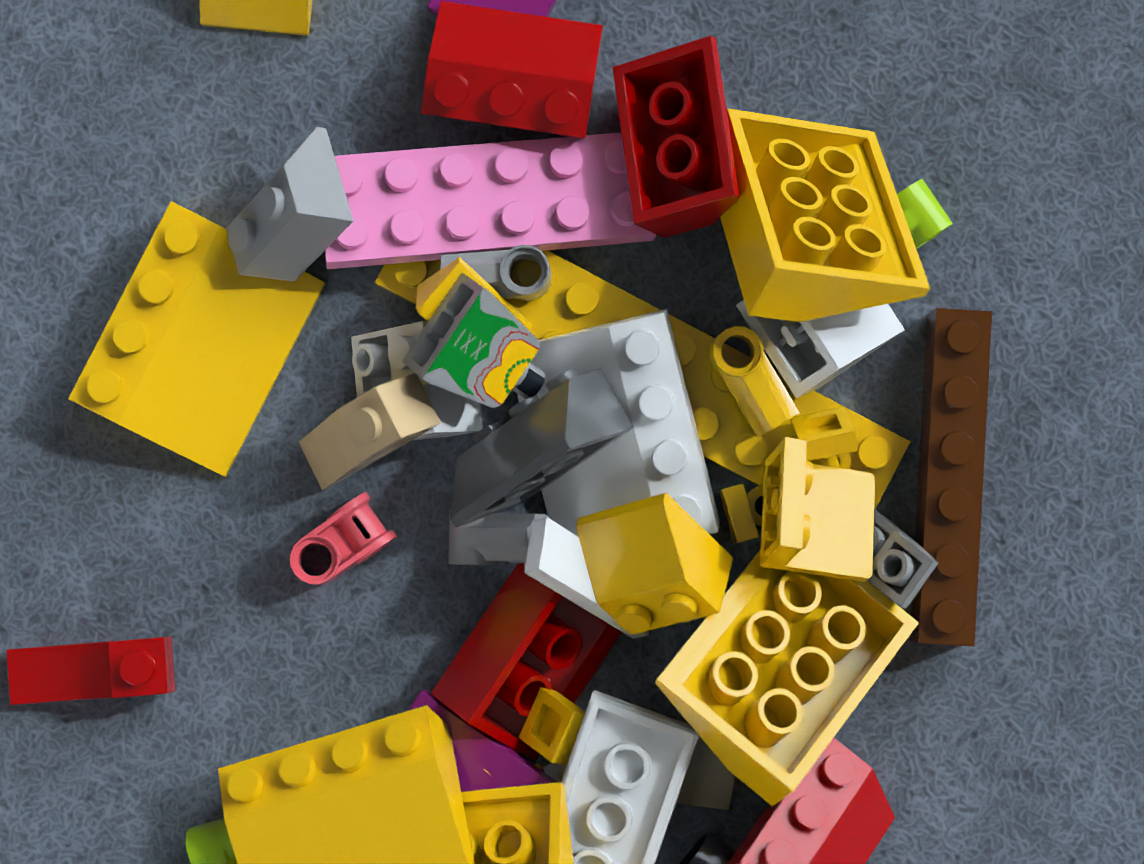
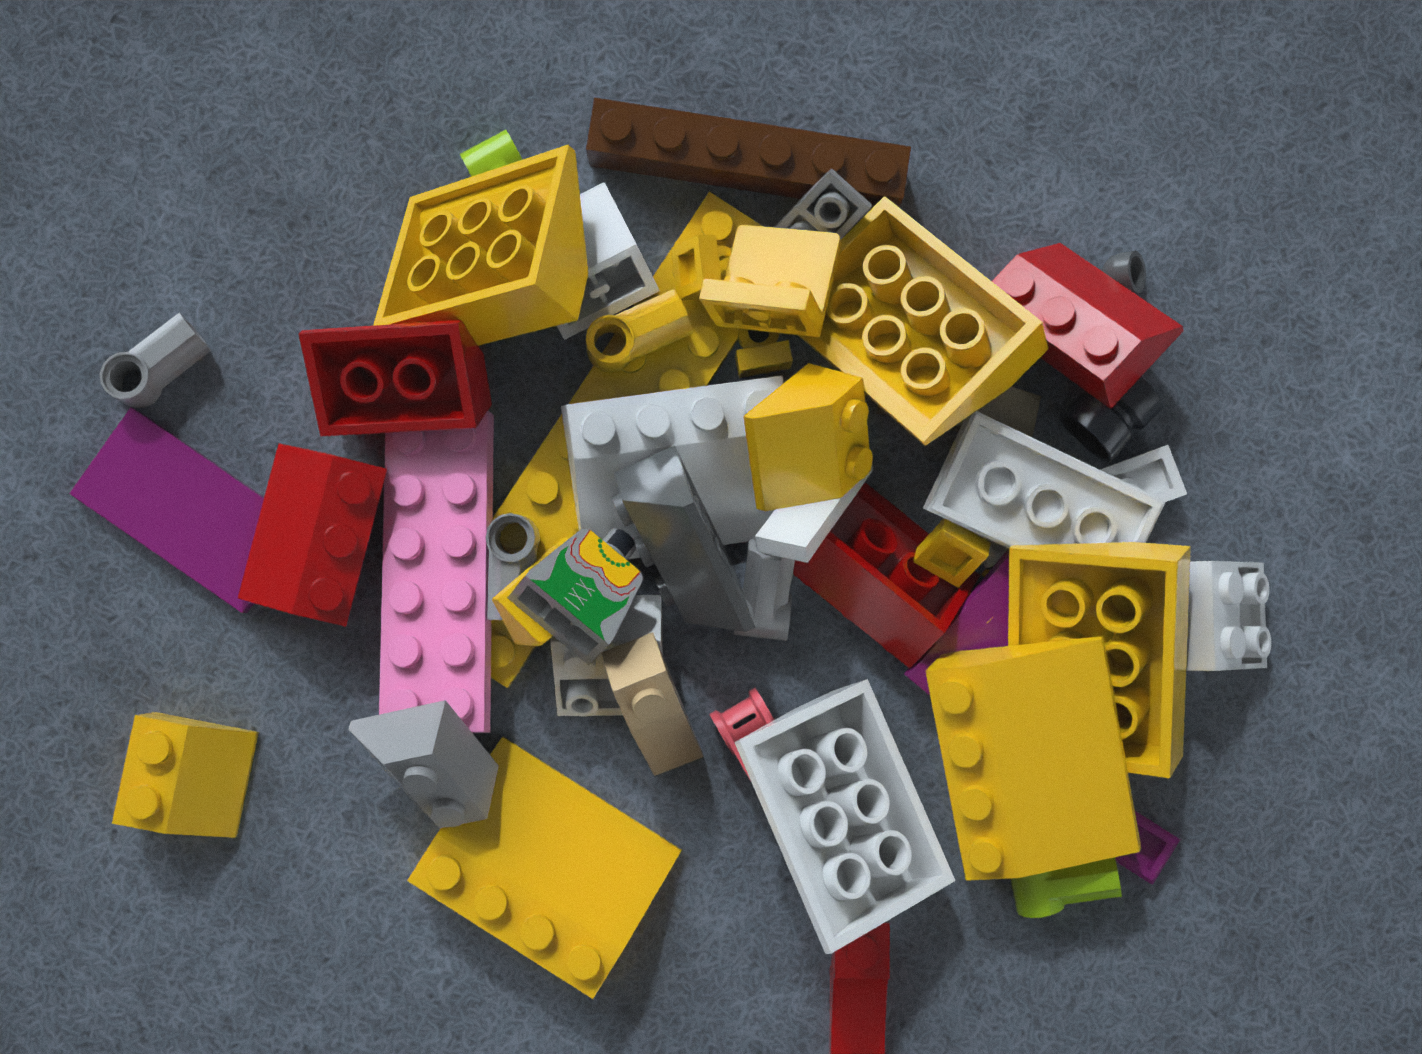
camera: 90 degrees left, 0 degrees up
none -> white slope [734,679,955,954]

